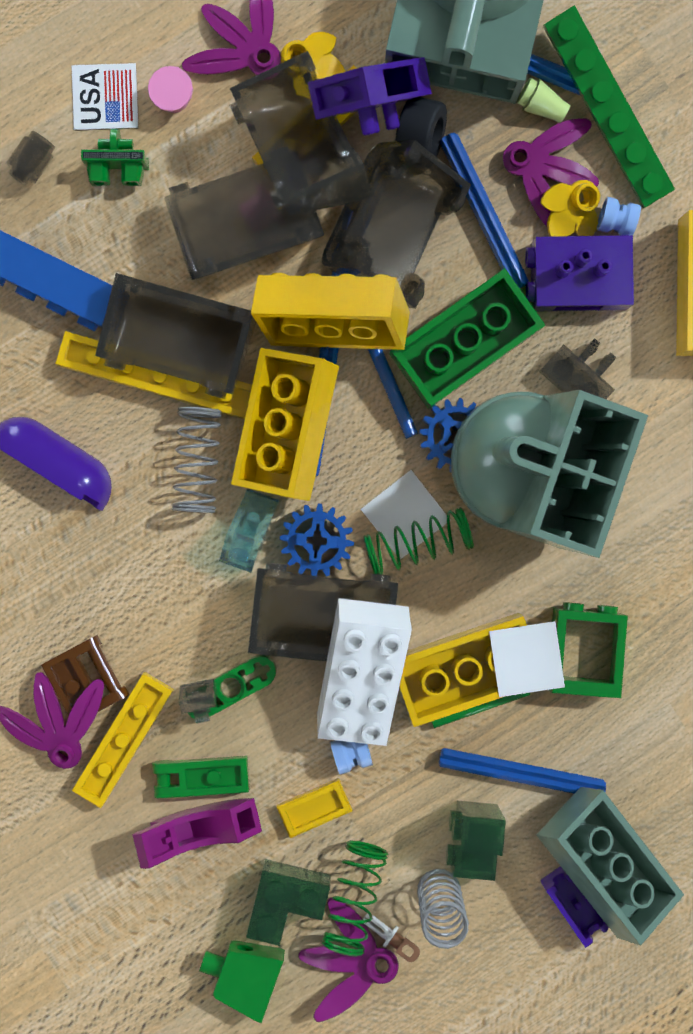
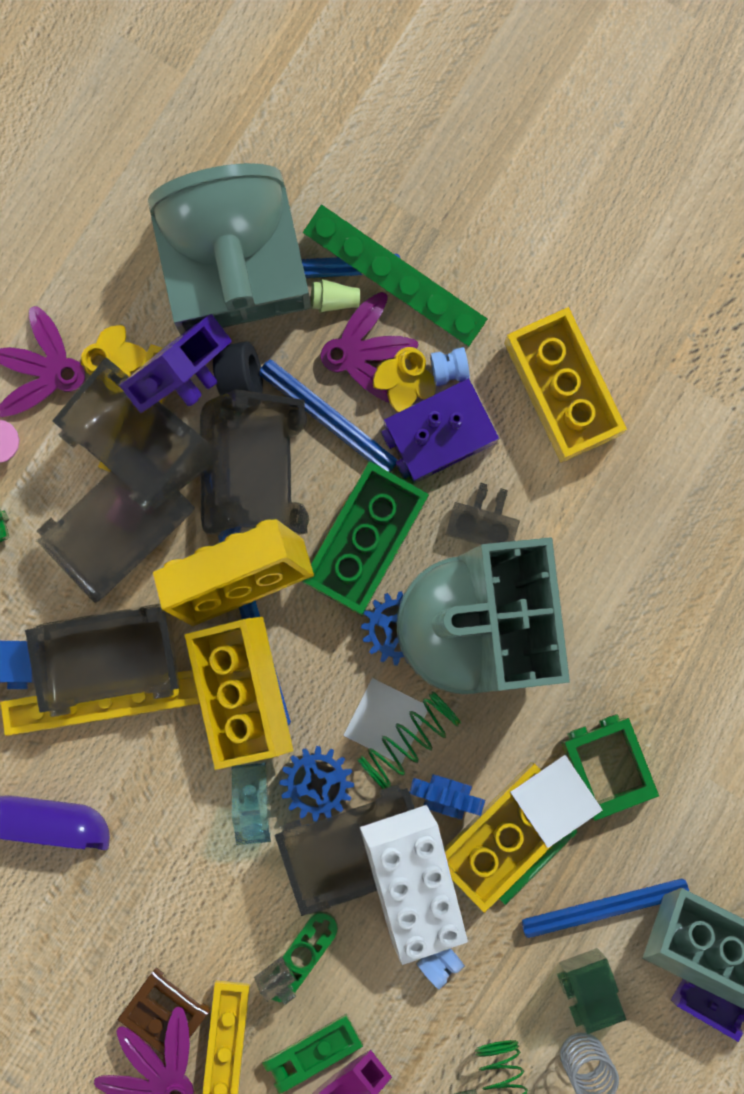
camera: 25 degrees left, 5 degrees down
light grey piece [171,407,222,513] -> none
yellow tile [276,778,353,838] -> none
blue bar [368,349,418,439] -> none
none -> blue gear [409,774,486,820]

